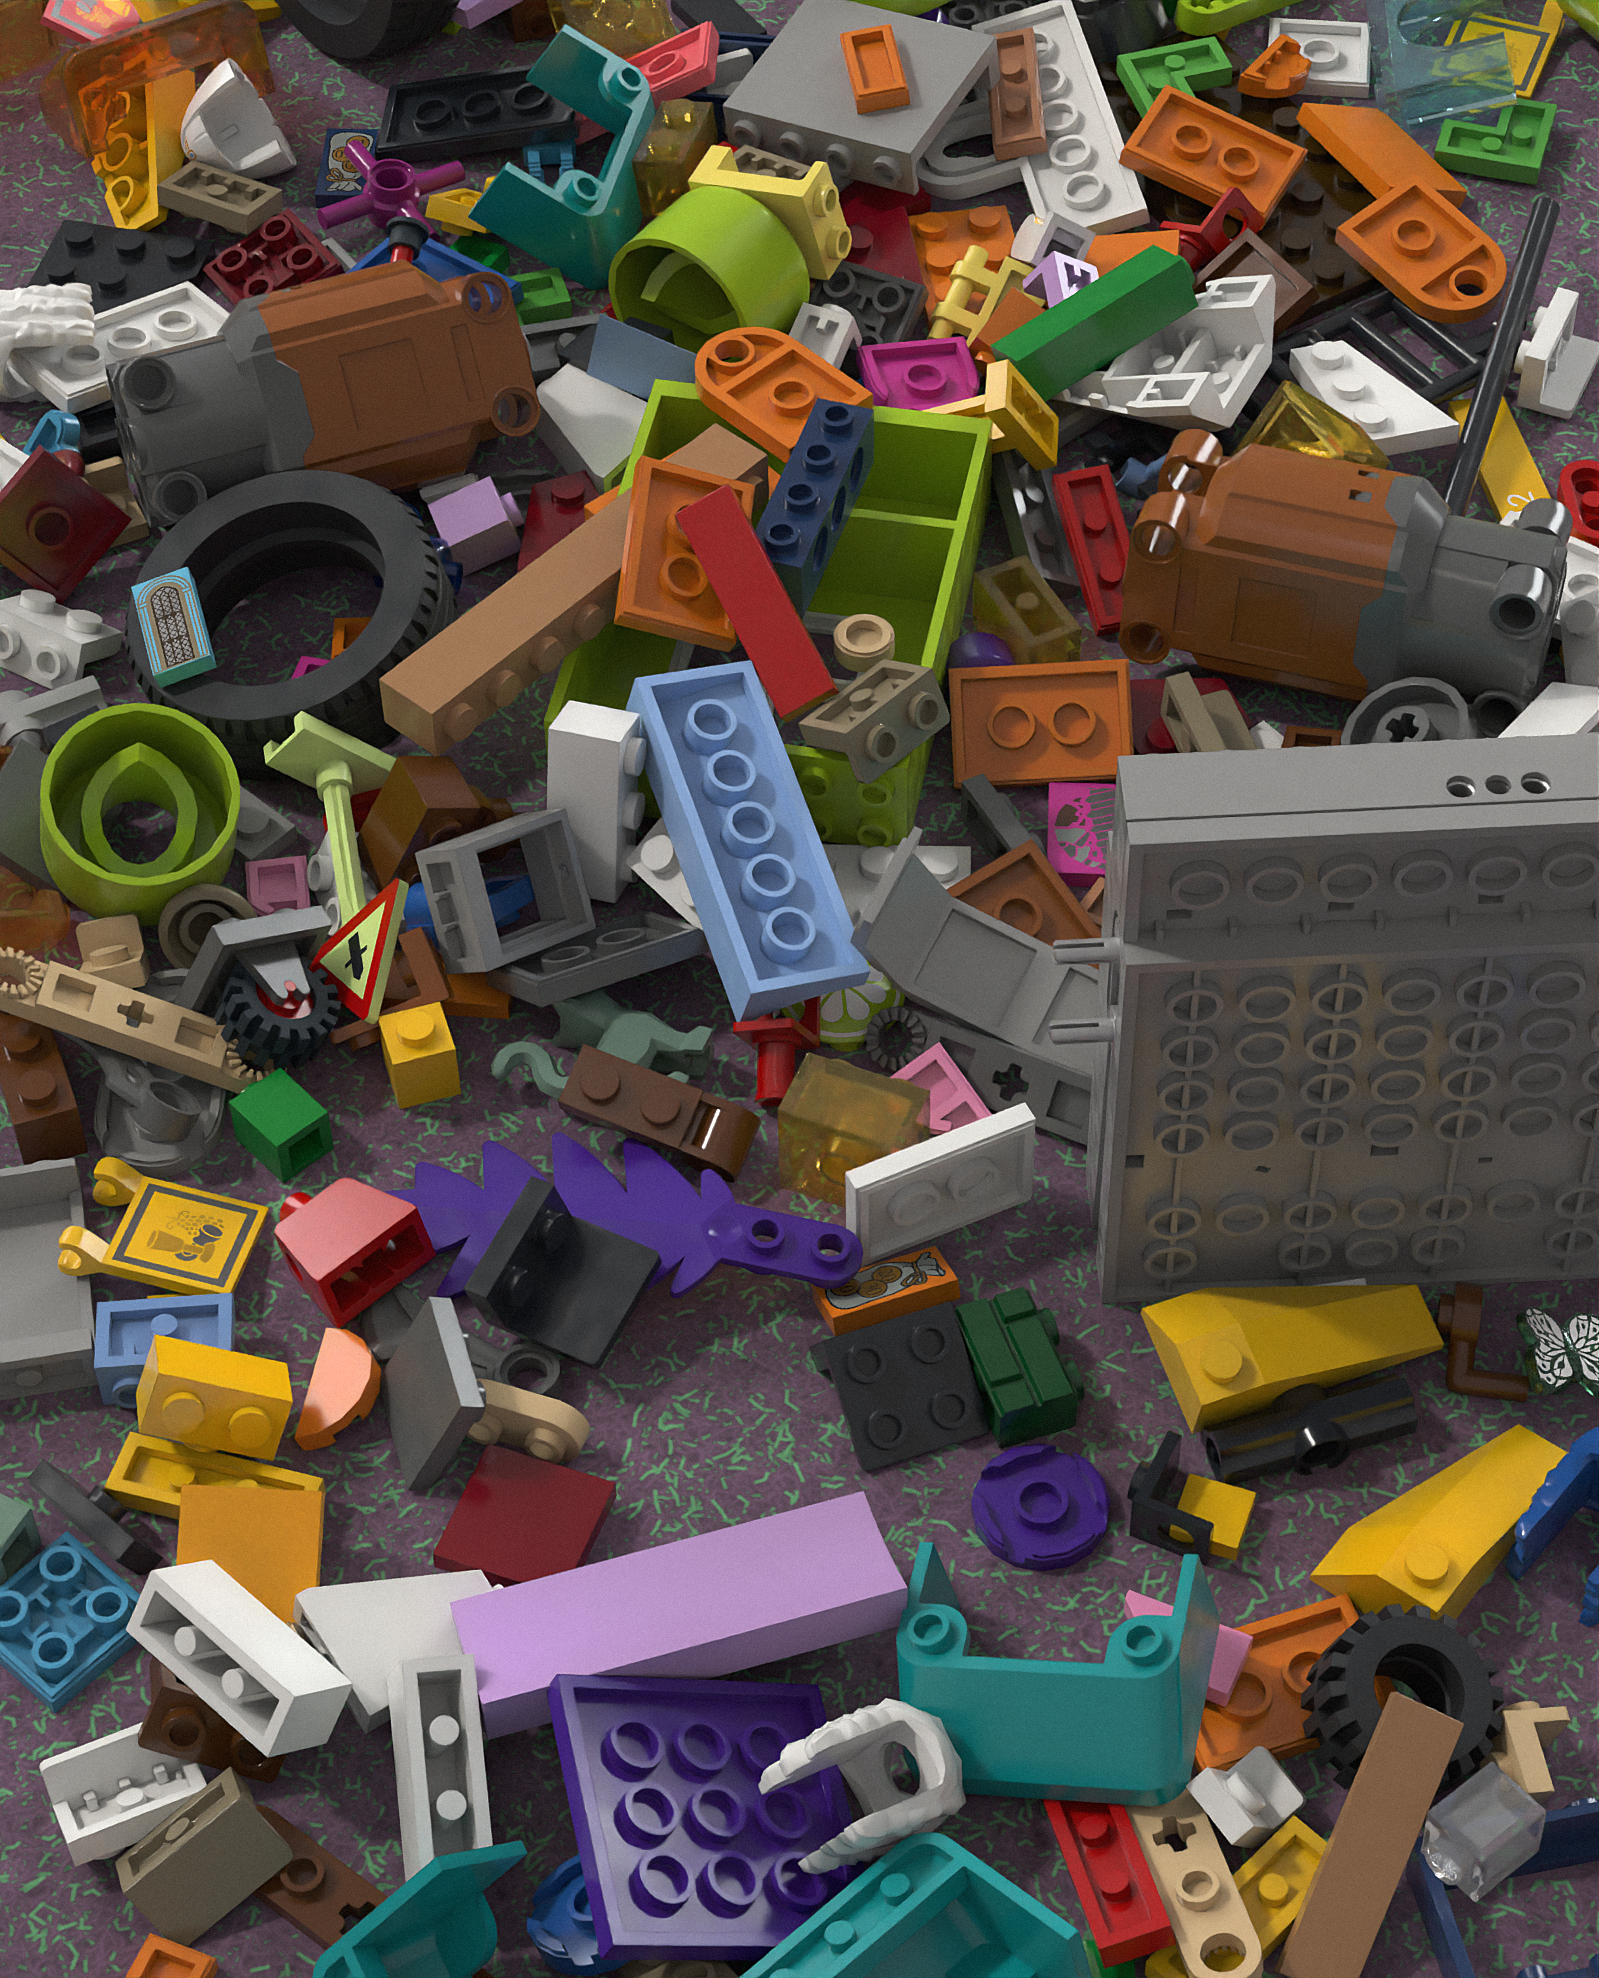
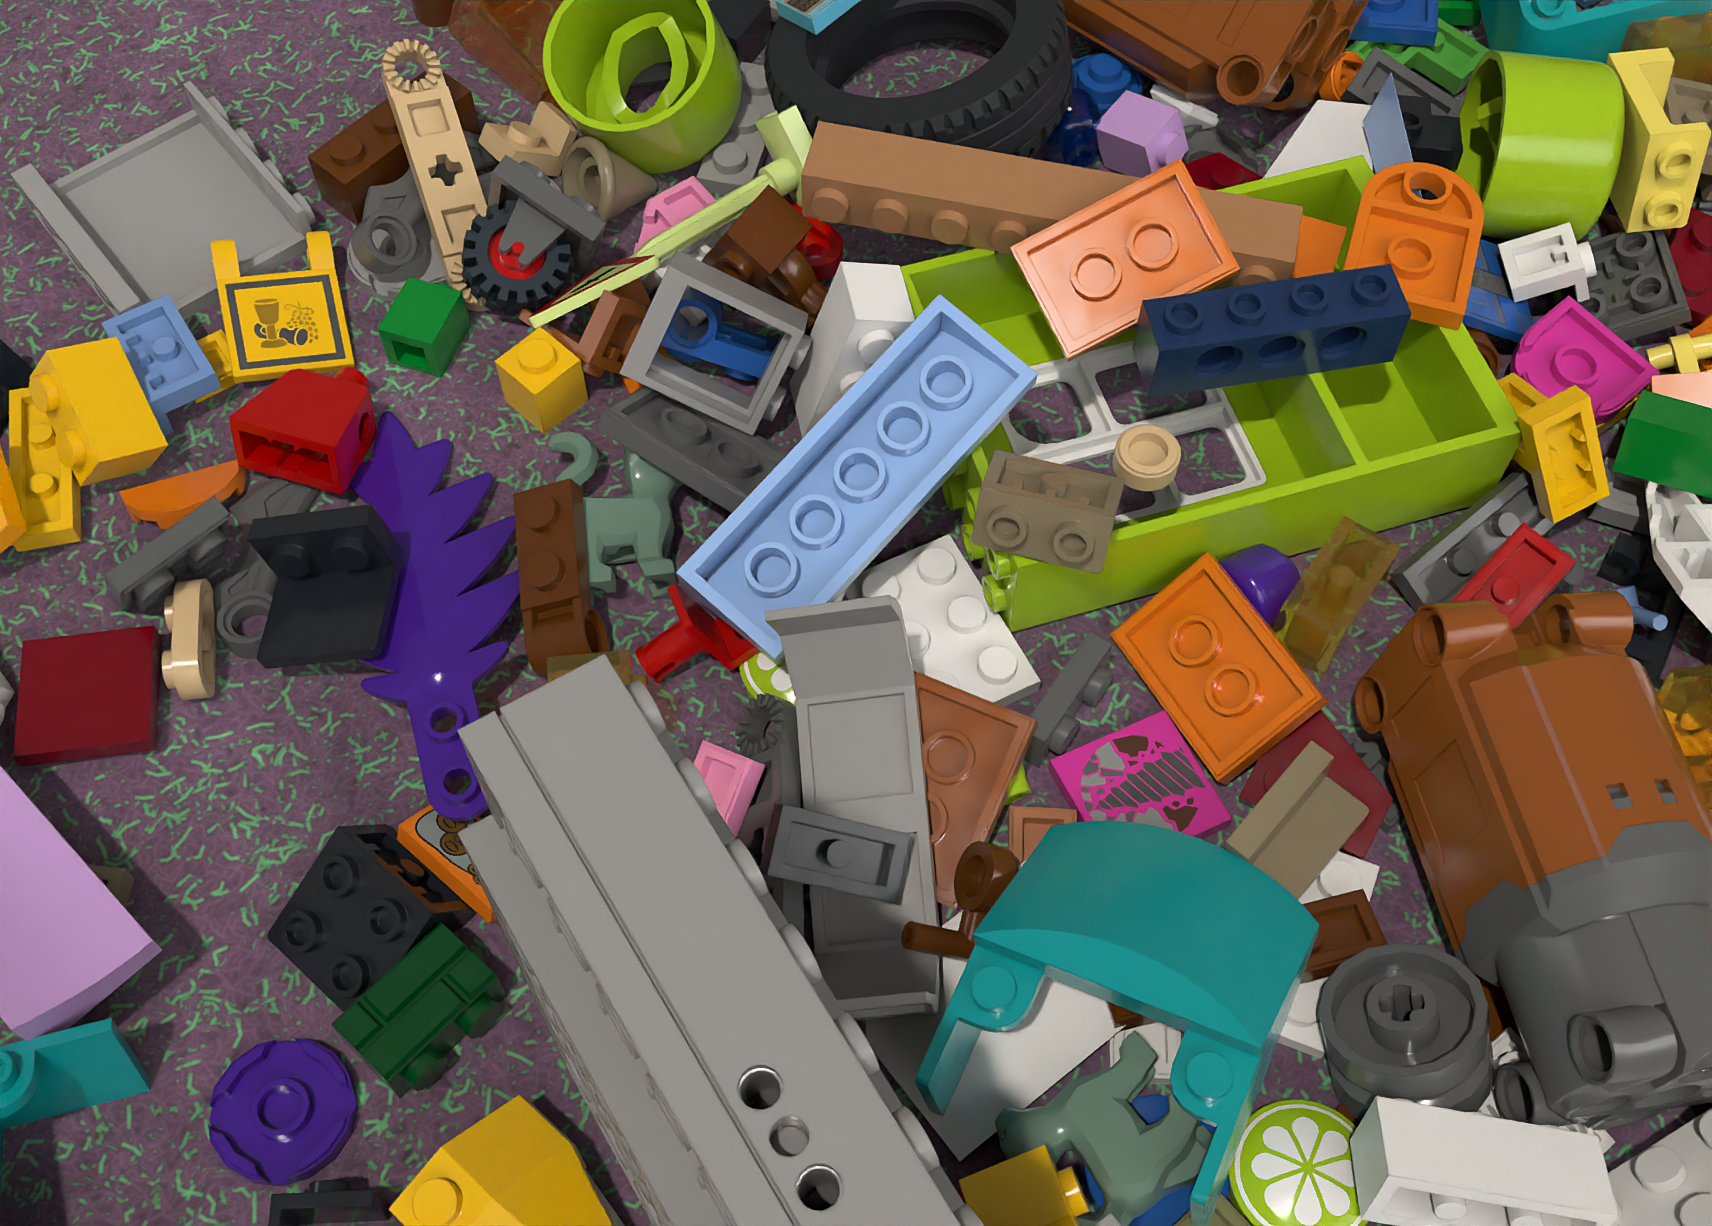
camera: 60 degrees right, 10 degrees up
red tile [675,483,839,723] -> none
none -> black plate [759,803,910,904]

